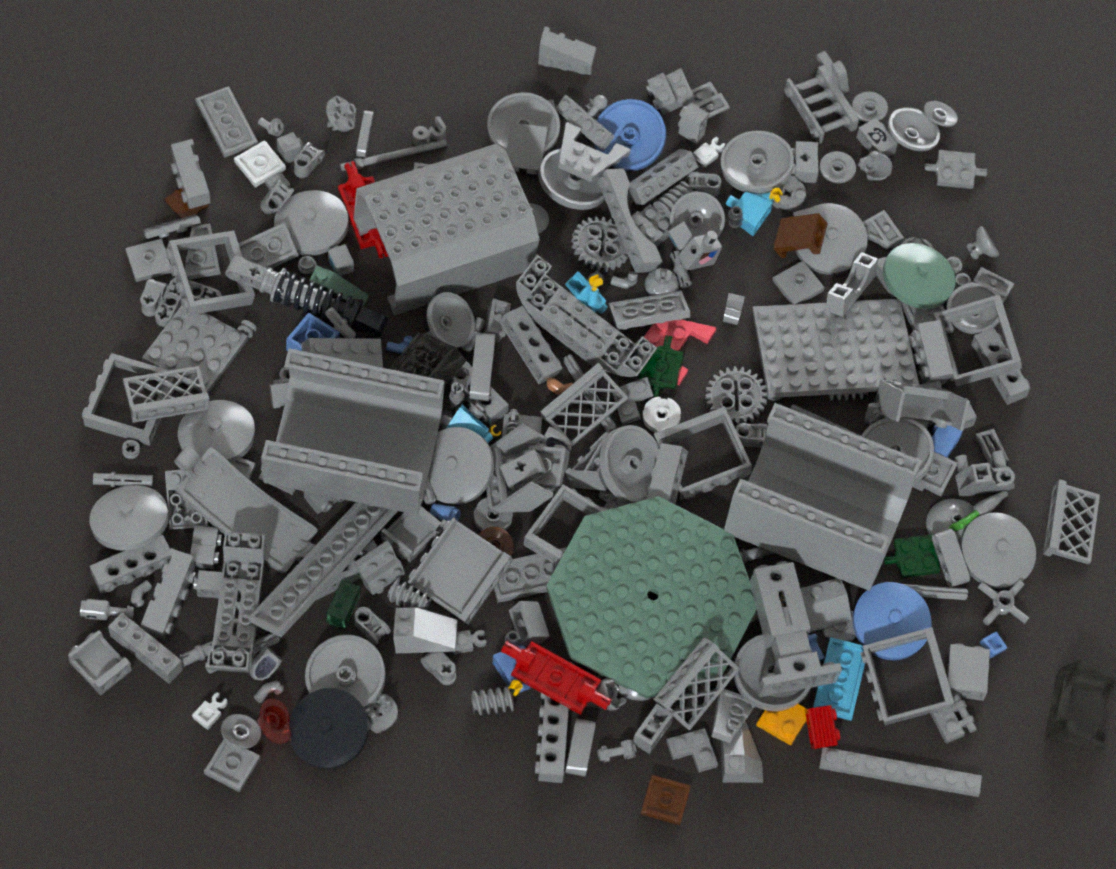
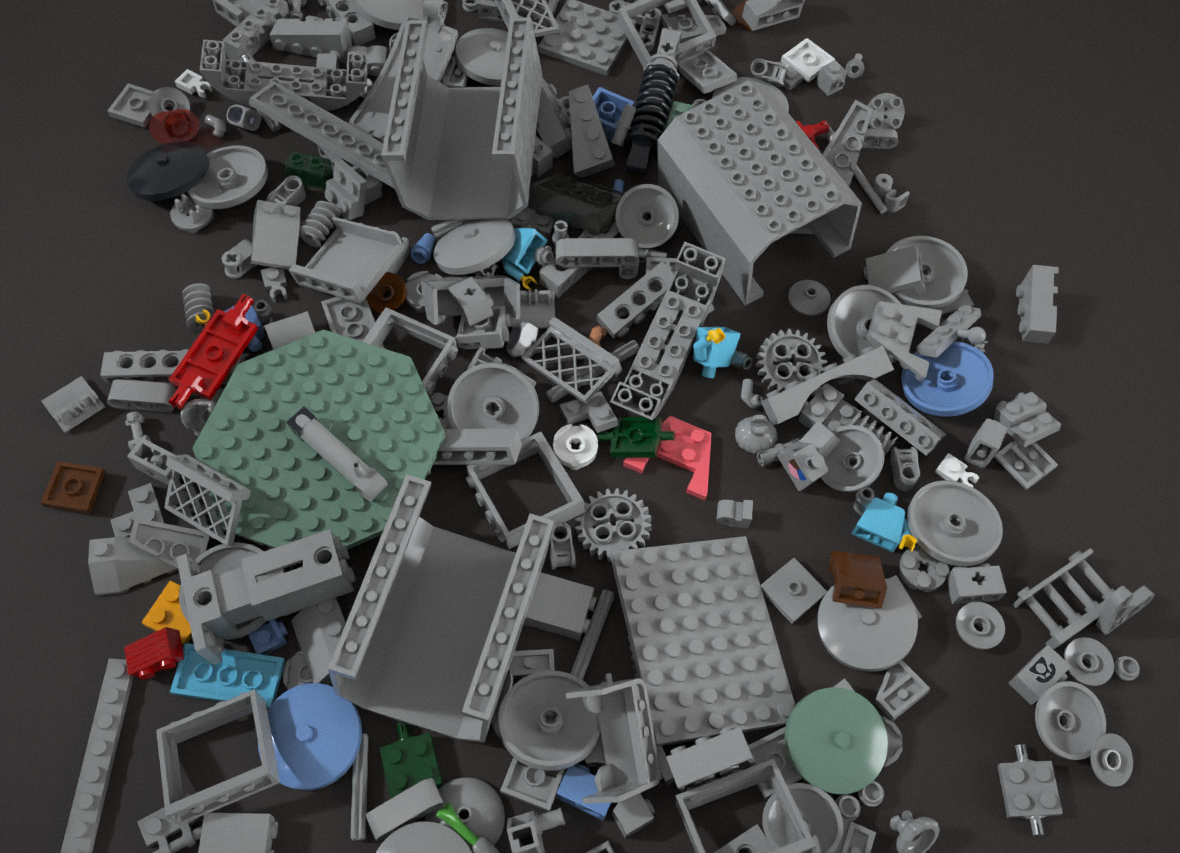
camera: 85 degrees right, 0 degrees up
light grey tile [195,86,258,158] -> none
light grey bush [237,320,257,338] -> none
light grey piece [294,142,325,178] -> none
light grey panel [381,507,441,562] -> none
light grey plate [609,291,690,330] -> none
light grey arch [826,252,878,317] -> none
light grey hair [858,151,893,181] -> none
none -> light grey hinge [41,376,105,433]
none -> light grey piece [286,406,388,502]
none -> light grey wing [822,100,873,187]
none -> light grey plate [1114,656,1140,681]

